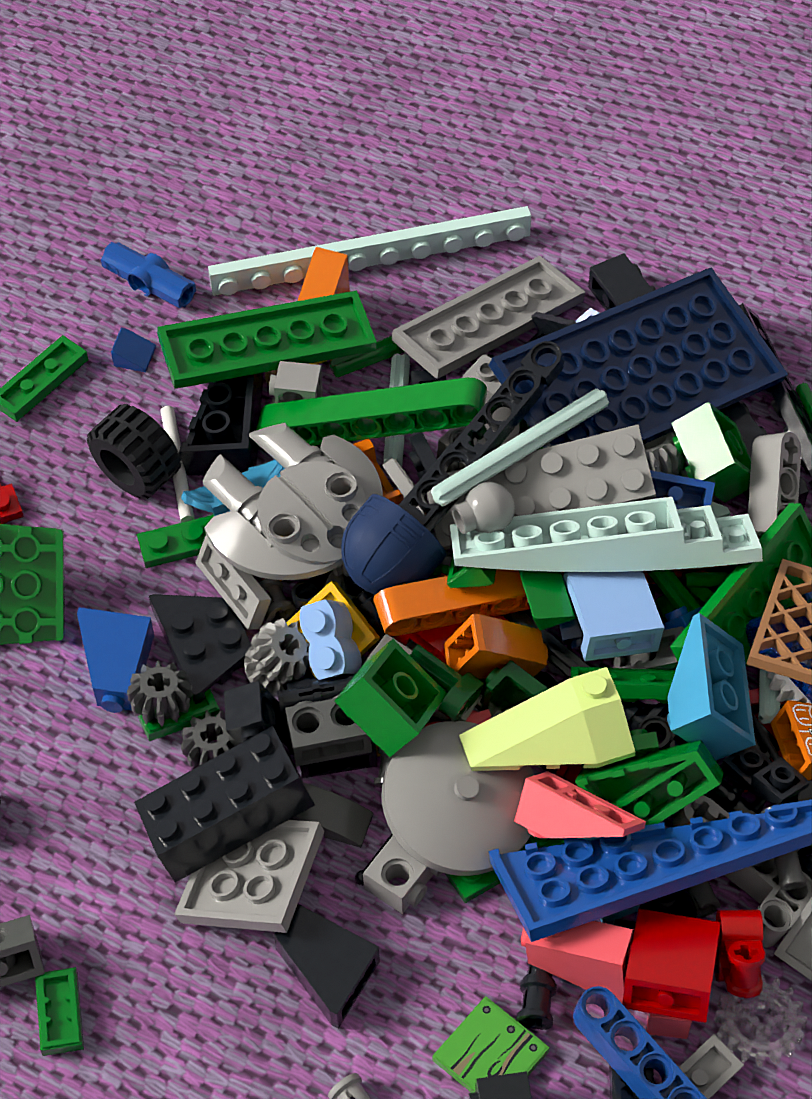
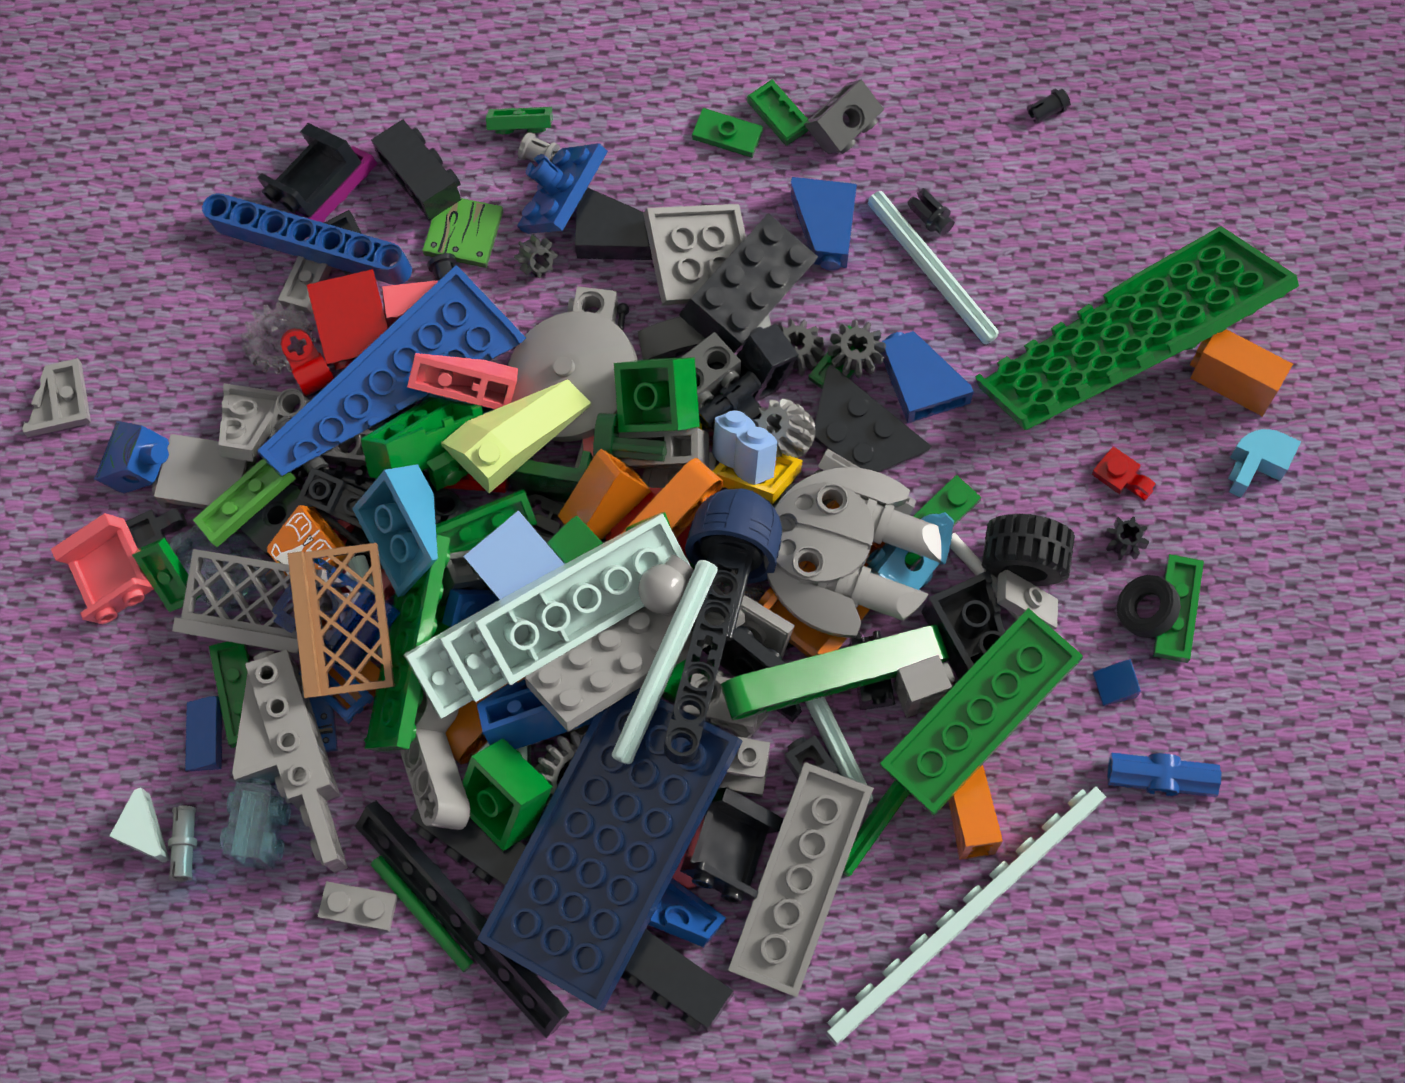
camera: 155 degrees right, 15 degrees up
none -> dark grey gear [514,234,558,278]
none -> blue plate [517,143,608,234]
none -> green plate [692,108,763,158]
none -> blue slope [790,177,857,271]
none -> light aqua axle [868,191,999,345]
none -> light grey plate [997,570,1058,630]
none -> black gear [1104,516,1149,561]
none -> black tyre [1116,575,1181,638]

